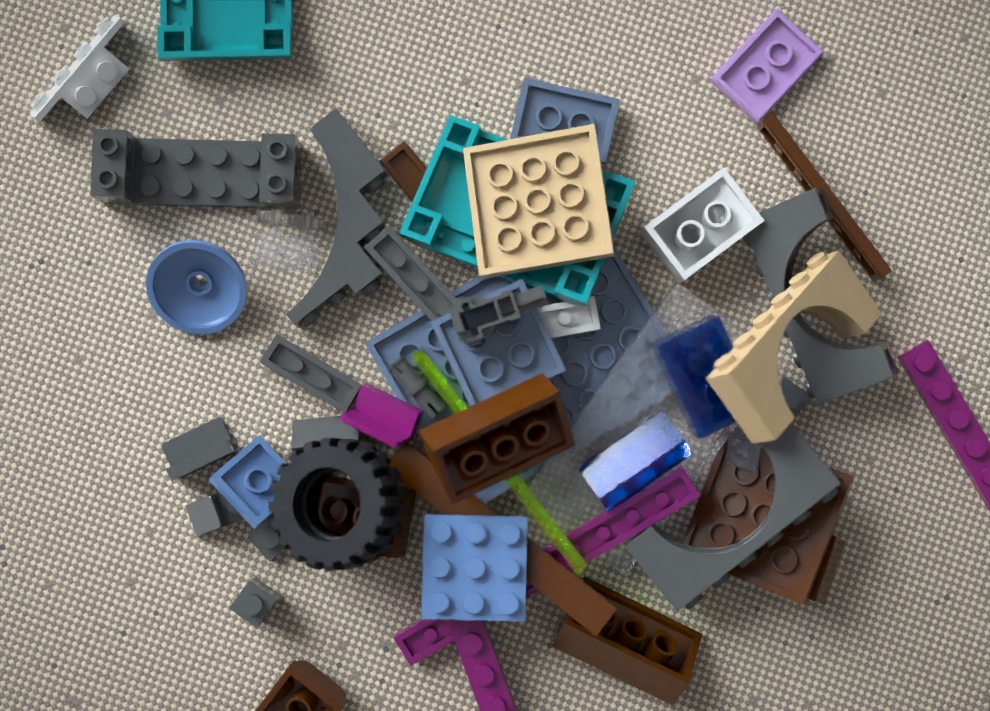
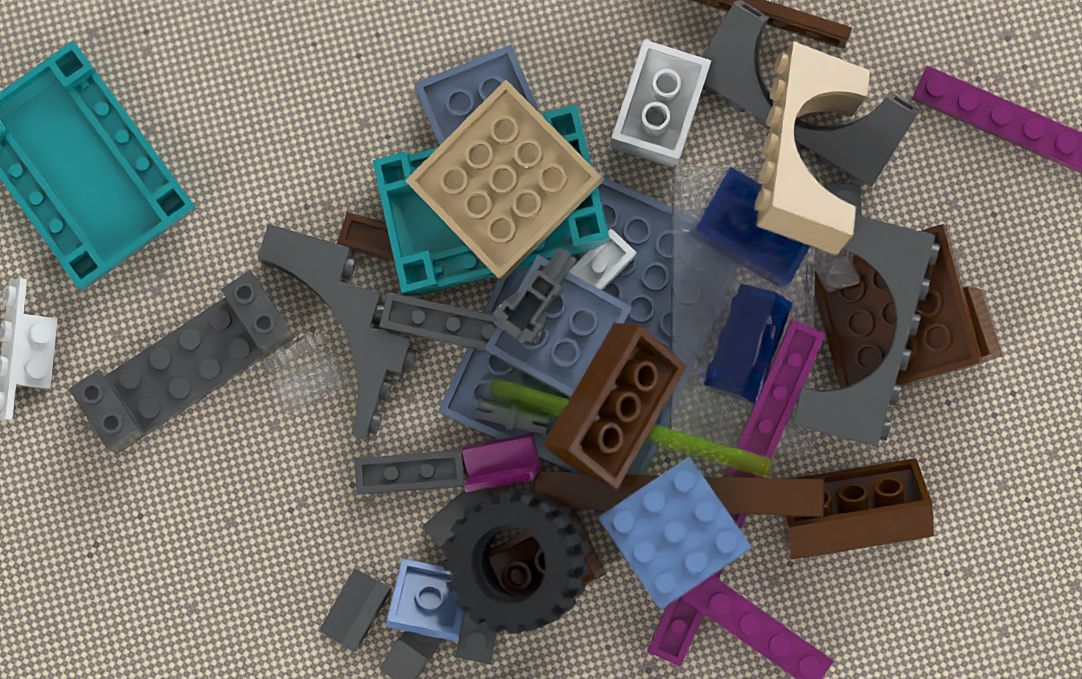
camera: 25 degrees left, 5 degrees down
medium blue dish [146,240,247,334] -> none

